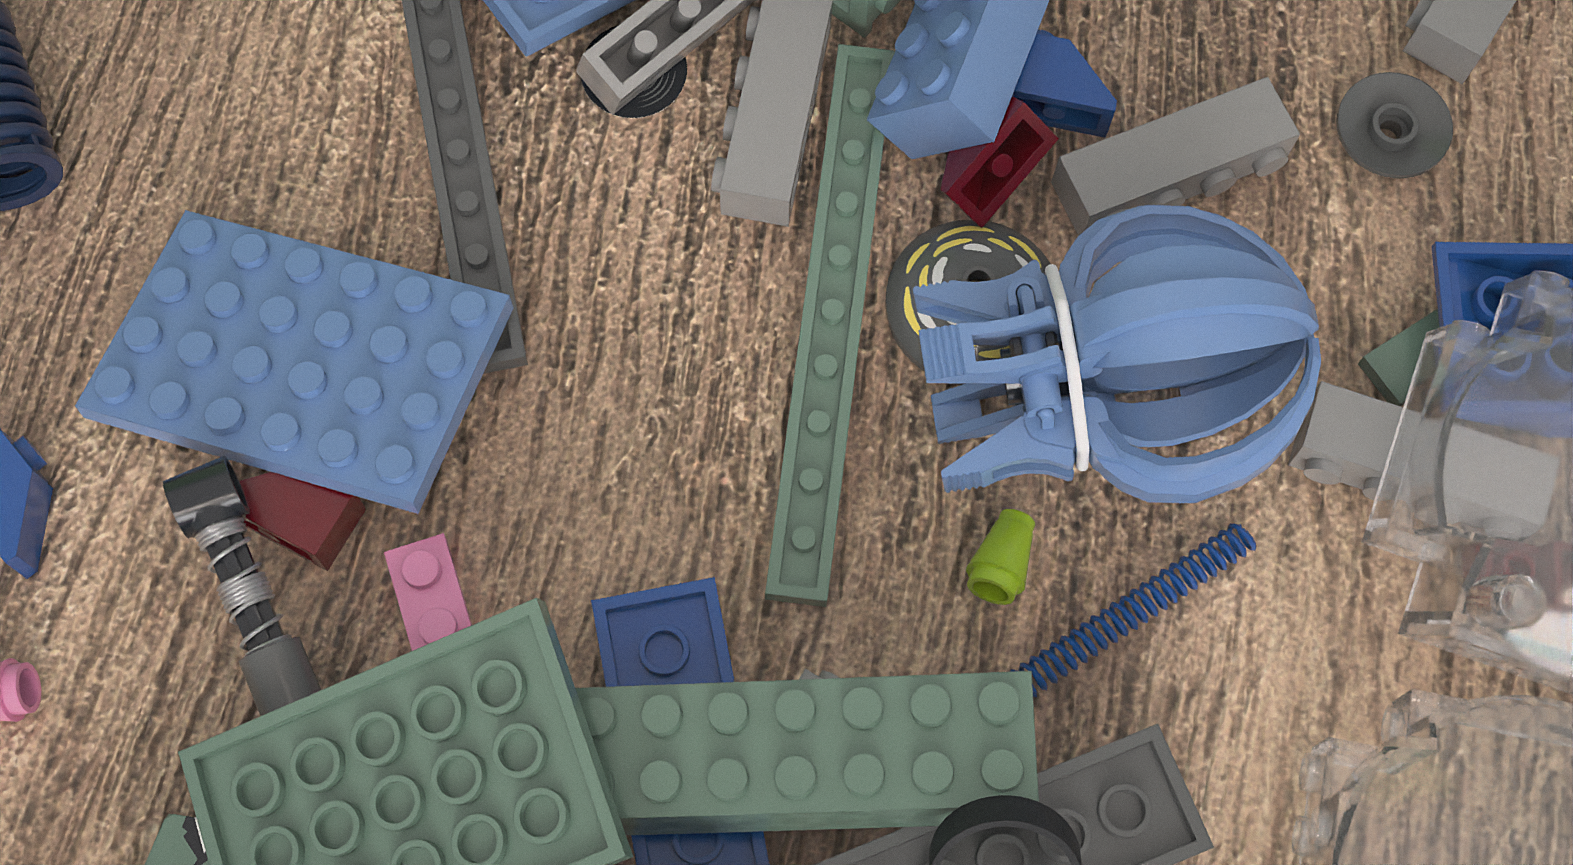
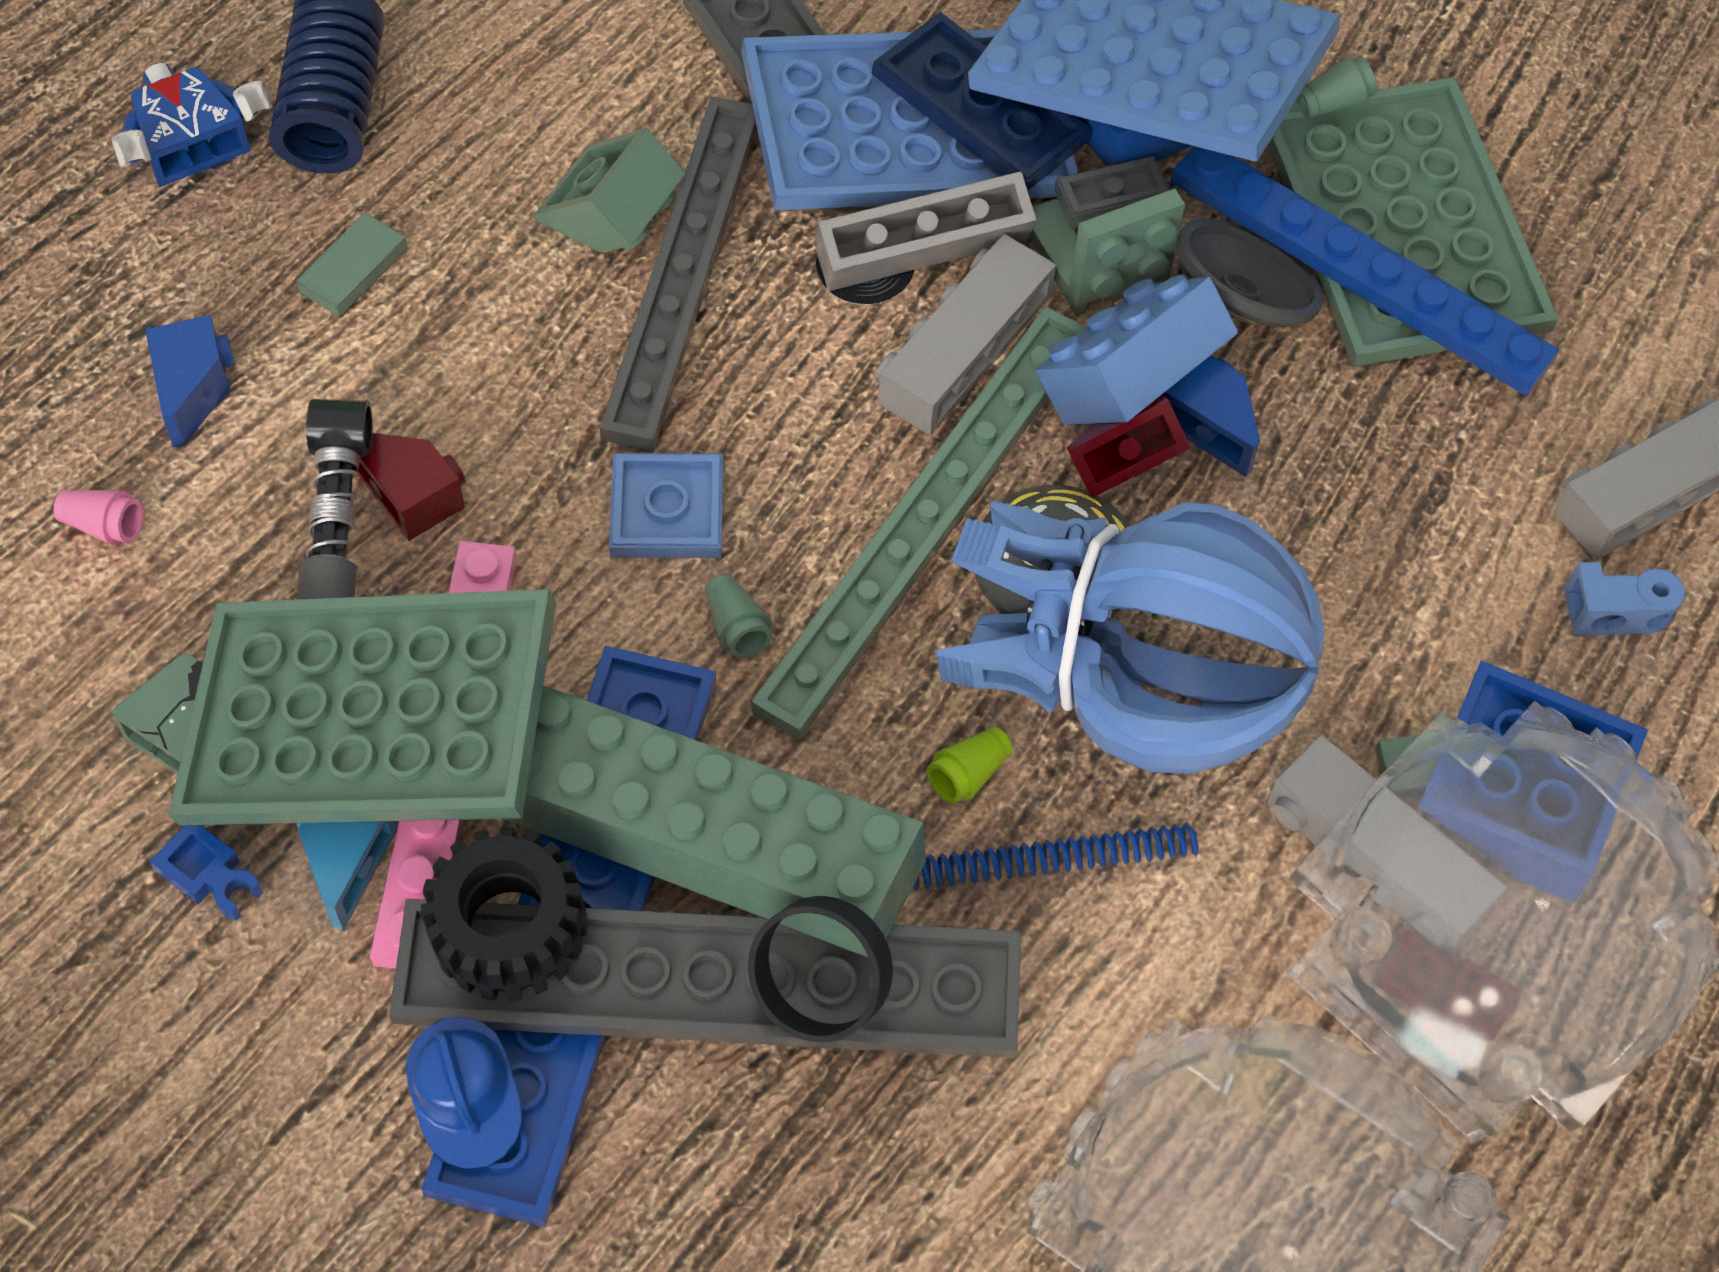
camera: 25 degrees right, 10 degrees down
medium blue plate [75,210,514,514] -> none
light grey brick [1051,77,1300,236] -> none
dark grey dish [1336,72,1453,179] -> none
none -> sand green tile [296,212,407,317]
none -> sand green slope [533,127,686,253]
none -> medium blue tile [609,453,723,558]
none -> sand green cone [705,574,772,658]
none -> medium blue leg [1564,562,1685,636]

